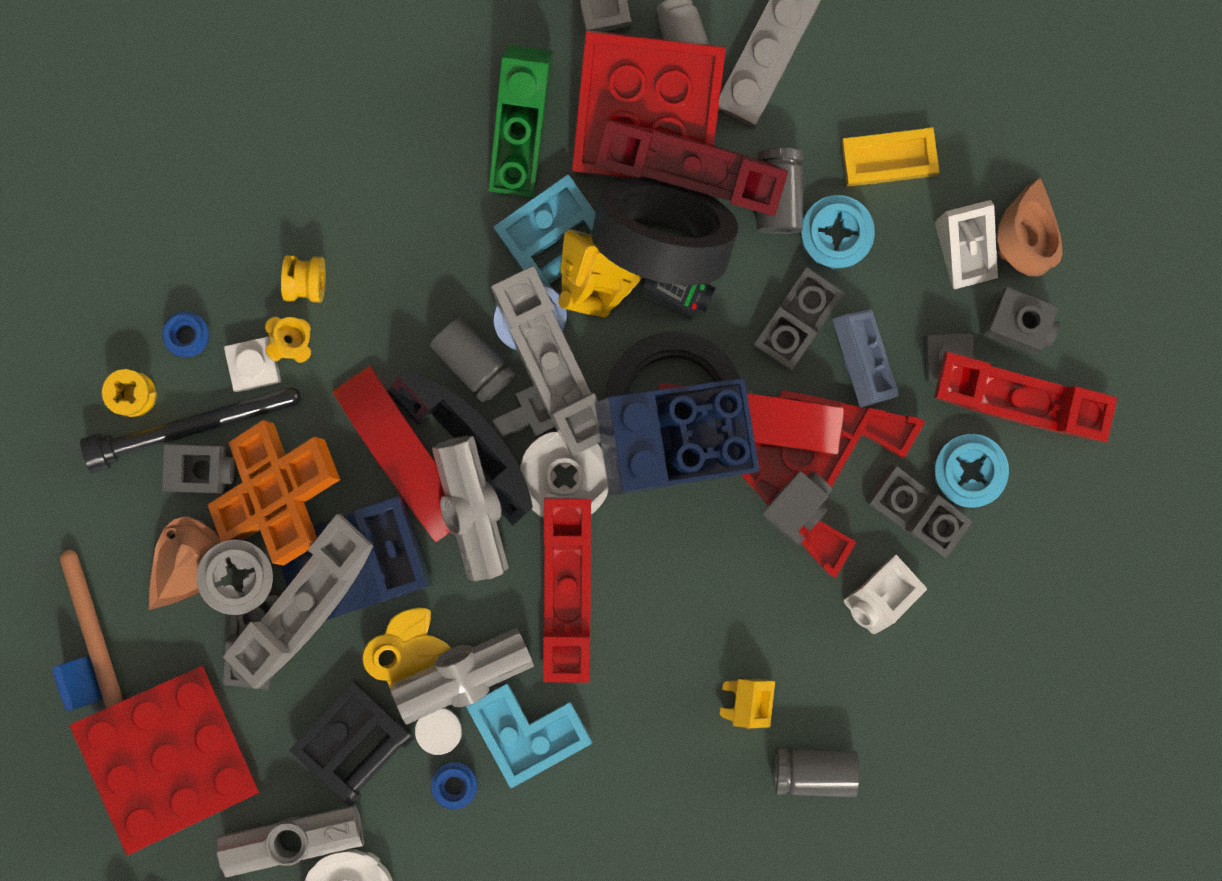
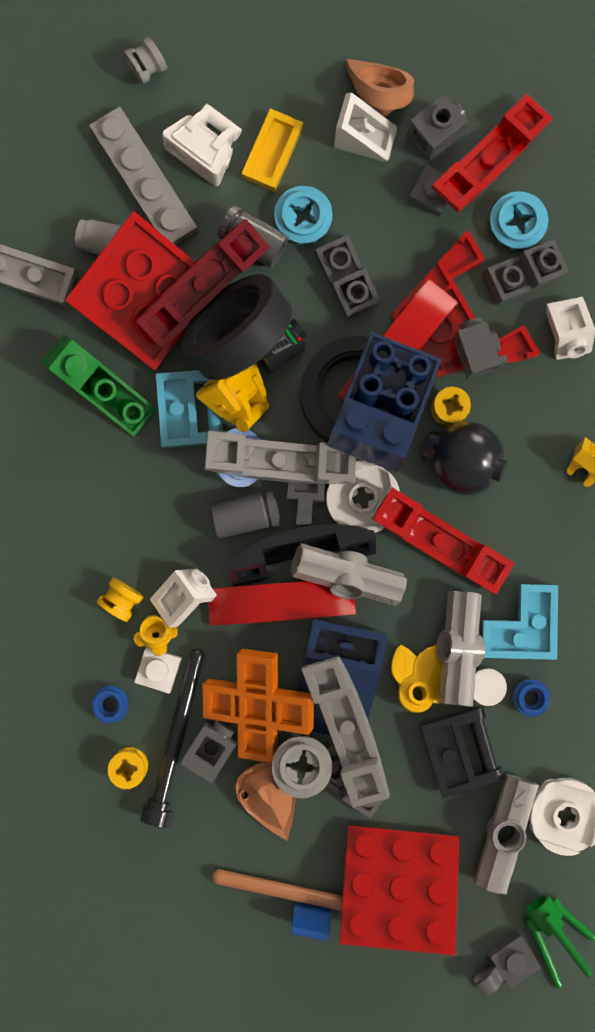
camera: 70 degrees left, 0 degrees up
sand blue plate [832,309,899,408] -> none
none -> white bracket [150,569,217,628]
none -> white piece [163,104,242,186]
none -> black brick [422,421,508,495]
none -> yellow wheel [430,386,471,427]

